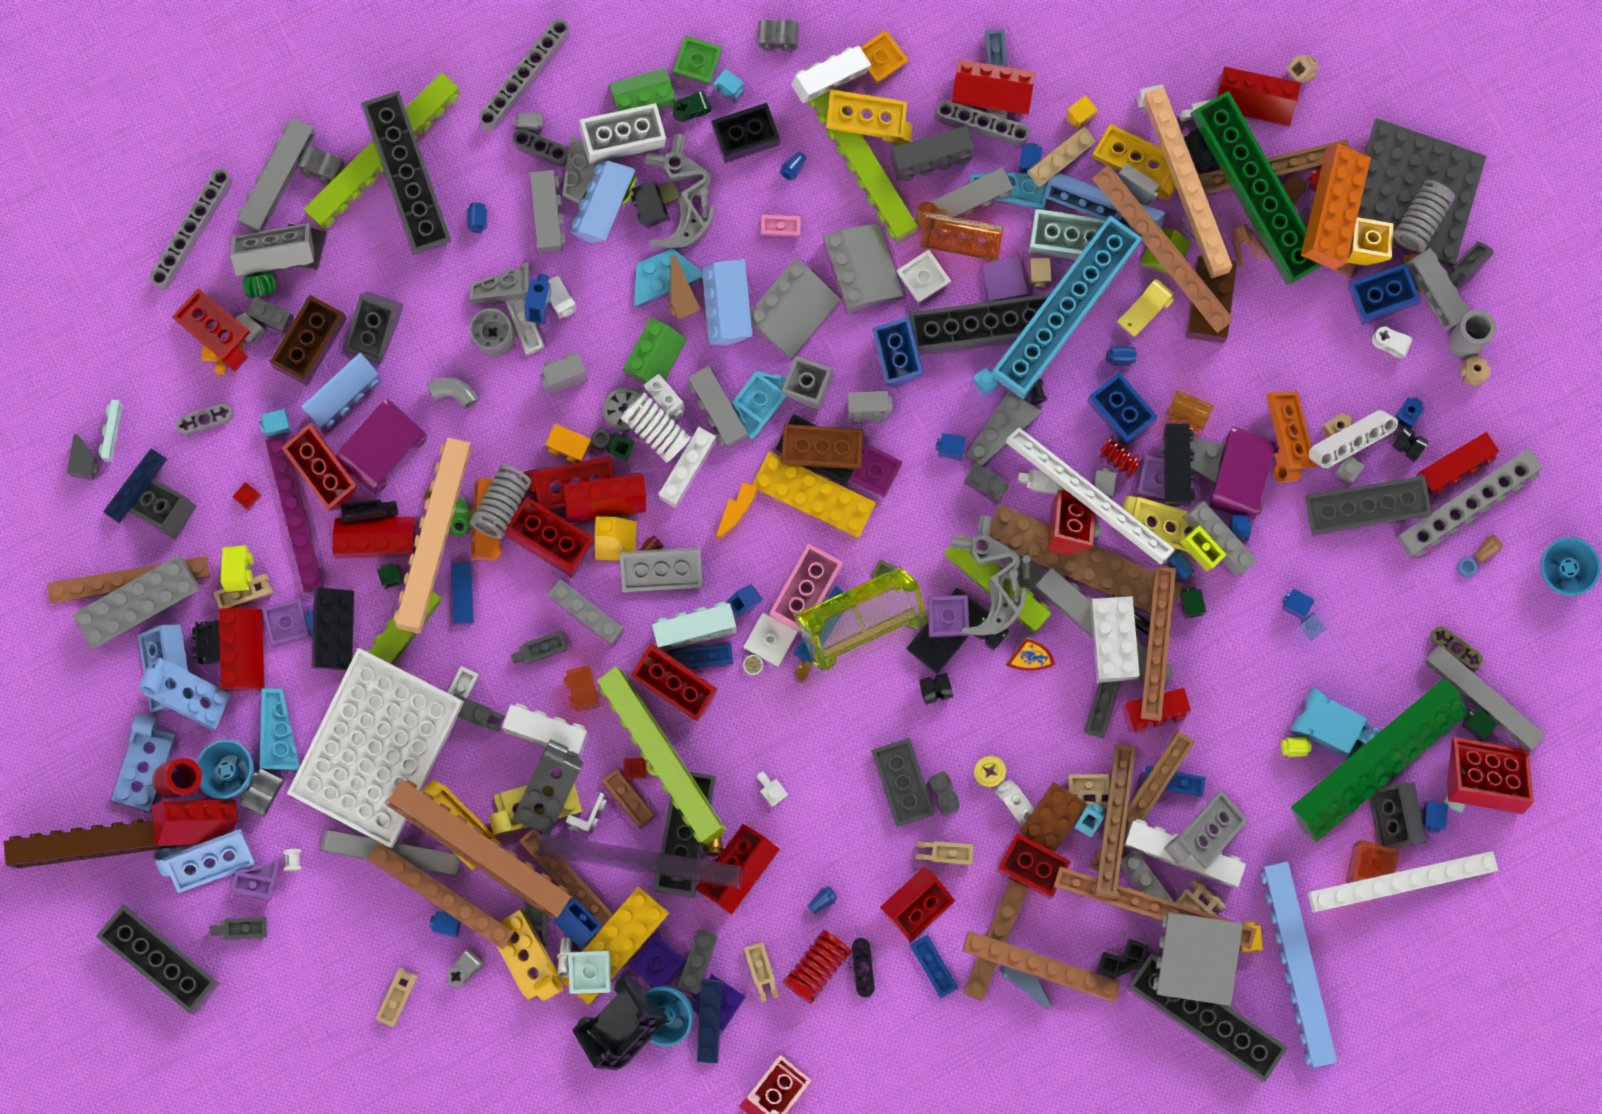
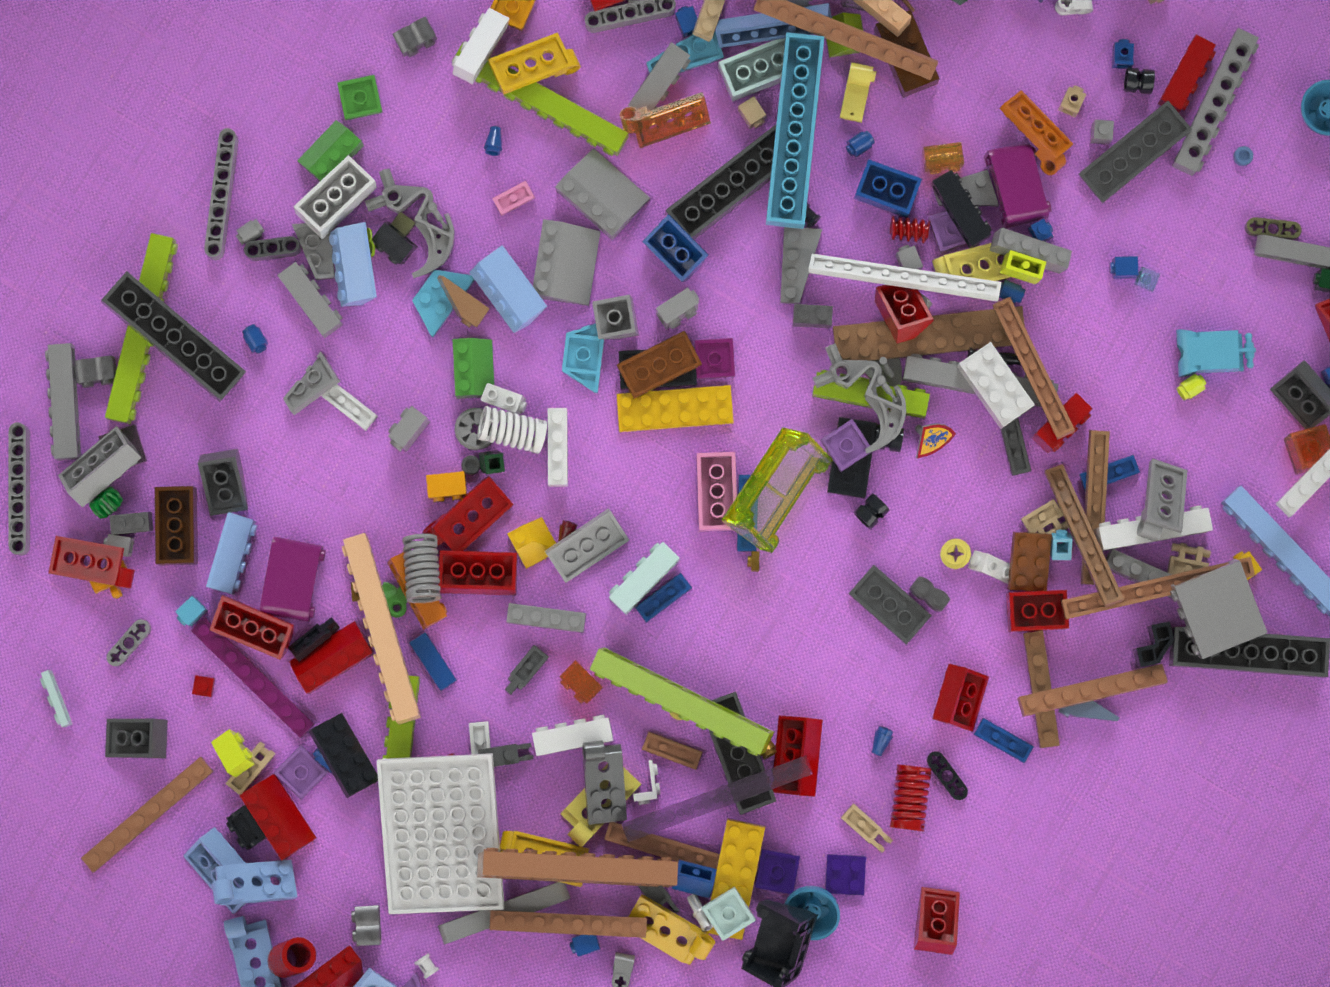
camera: 30 degrees left, 5 degrees up
dark grey slope [67,434,100,480] -> none
light grey brick [72,555,201,650] -> none
dark blue plate [103,448,167,523] -> none
dark azure piece [196,739,254,799] -> none
medium azure wing [259,688,300,771] -> none
dark green brick [377,563,403,589] -> none
light grey cylinder [426,377,480,409] -> none
light grey wheel [469,308,516,356] -> none
blue torso [524,273,551,324] -> none
white bracket [548,276,577,319] -> none
red slope [562,472,646,523] -> none
red plate [623,758,646,780] -> none
red slope [631,643,718,721] -> none
dark green piece [673,91,712,122] -> none
dark grey brick [677,929,718,995] -> none
light grey brick [687,366,748,449] -> none
dark blue plate [697,979,723,1063] -> none
black brick [711,103,780,163] -> none
medium azure brick [713,69,744,100] -> none
light orange slope [716,482,758,540] -> none
blue brick [726,584,763,617] -> none
white plate [743,613,798,667] -> none
tile [743,655,763,676] -> none
white plate [756,771,788,807] -> none
olive tile [870,559,898,587] -> none
dark grey brick [891,126,974,181] -> none
white plate [896,250,951,304] -> none
tan hinge [915,841,974,866] -> none
blue brick [935,433,966,460] -> none
medium azure brick [972,368,1000,397] -> none
medium lavender tile [981,256,1028,302] -> none
white hinge [1017,470,1068,495] -> none
dark green brick [1180,587,1206,619] -> none
green brick [1290,679,1468,842] -> none
white beam [1309,410,1398,468] -> none
medium nougat cone [1473,534,1504,563] -> none

